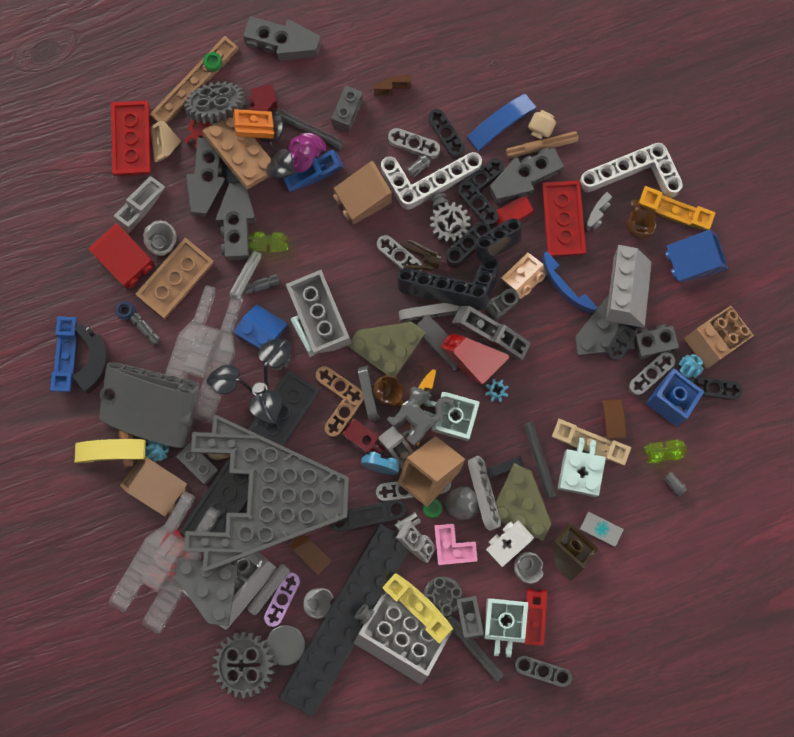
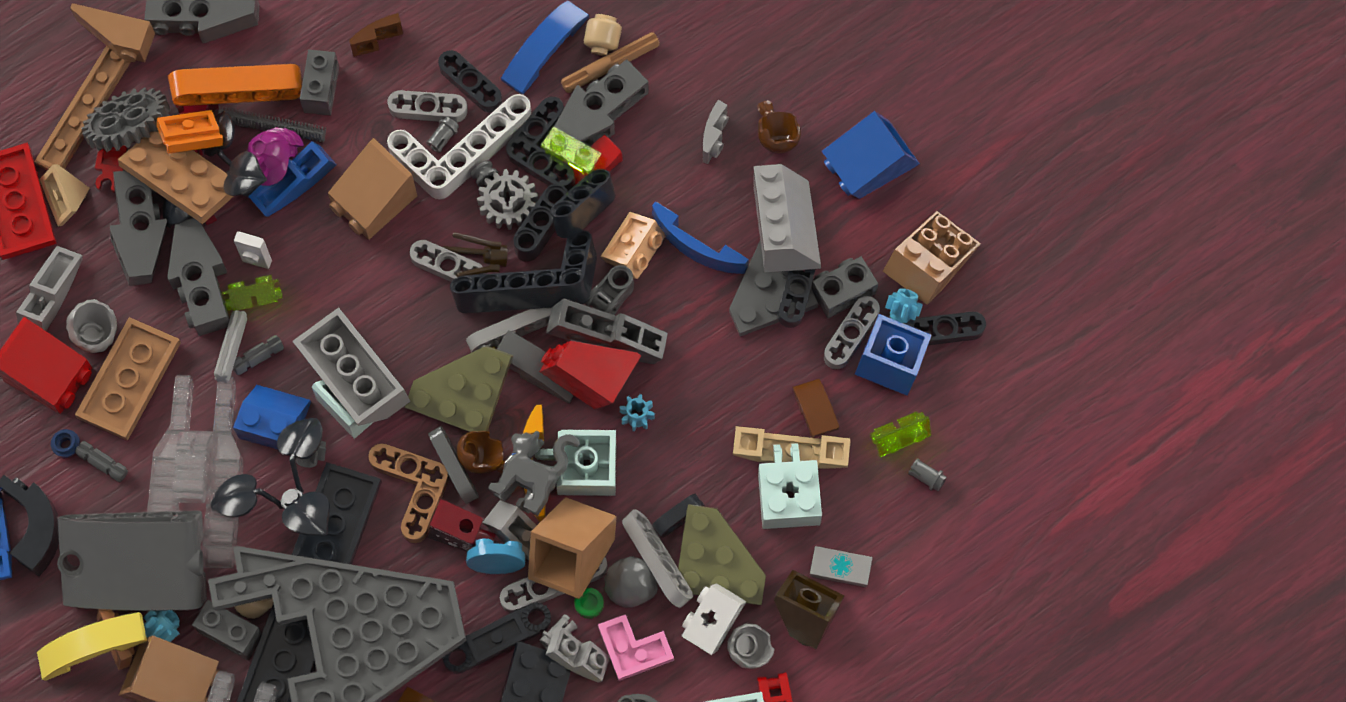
camera: 15 degrees left, 10 degrees down
green tile [203,52,223,72] -> none
dark grey axle [524,422,556,499] -> none
red plate [542,180,586,257] -> none
white beam [580,143,683,198] -> none
light orange slope [638,186,716,230] -> none
none -> medium nougat slope [70,3,155,62]
none -> orange beam [168,64,303,106]
none -> white plate [234,232,272,269]
none -> clear neon green hinge [541,126,602,175]

